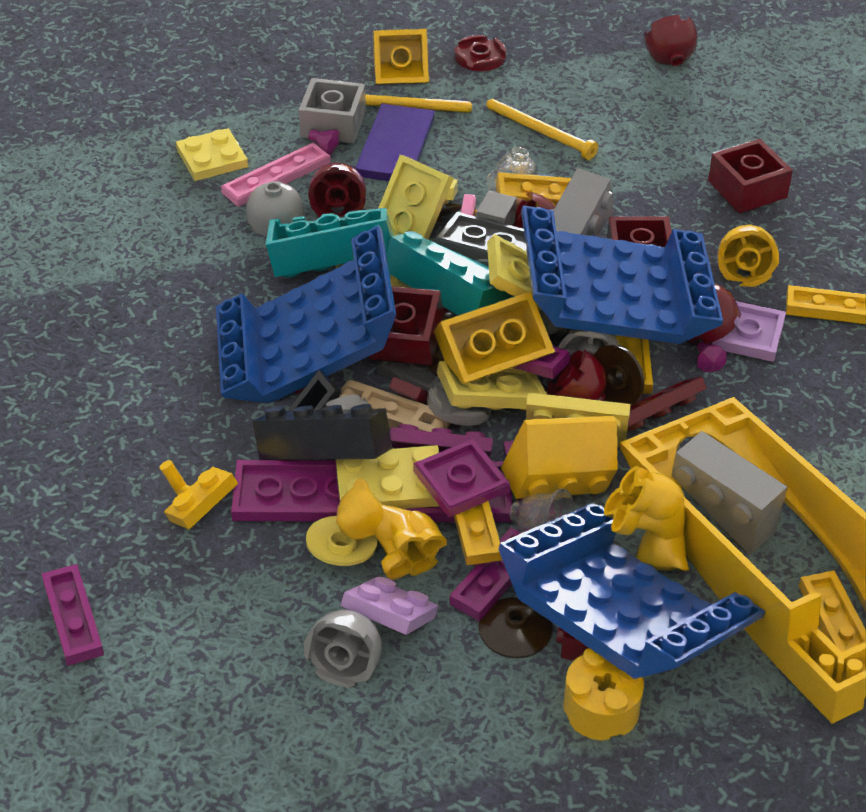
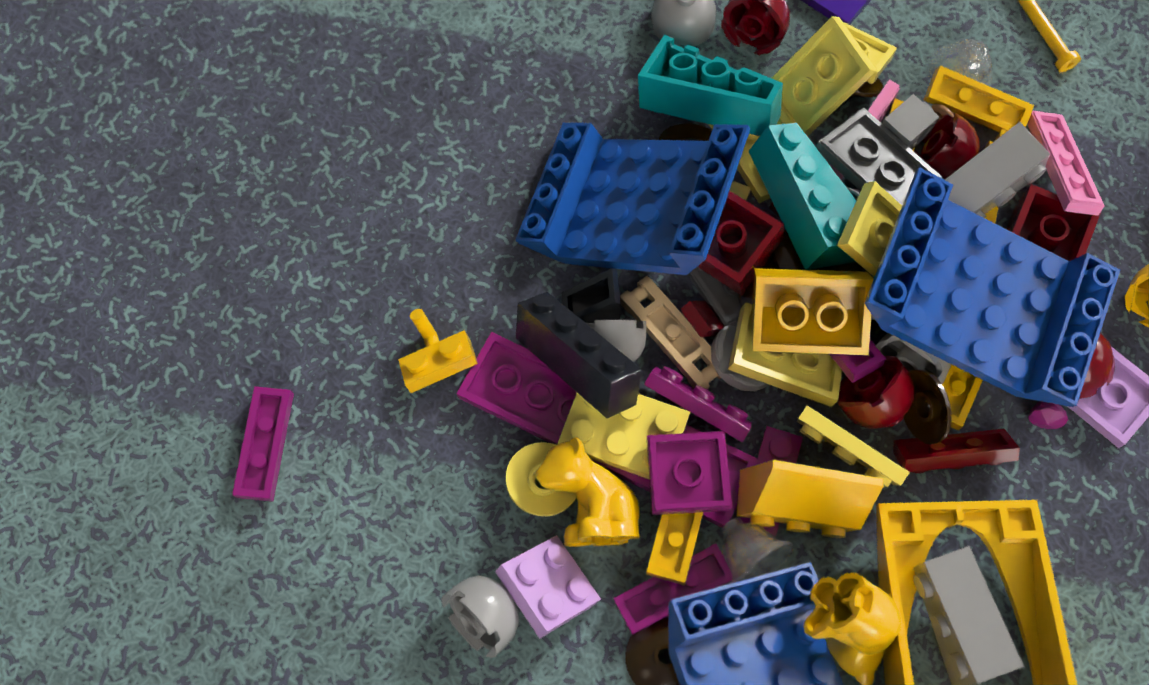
camera: 30 degrees right, 25 degrees up
none -> bright pink tile [1027,111,1104,216]

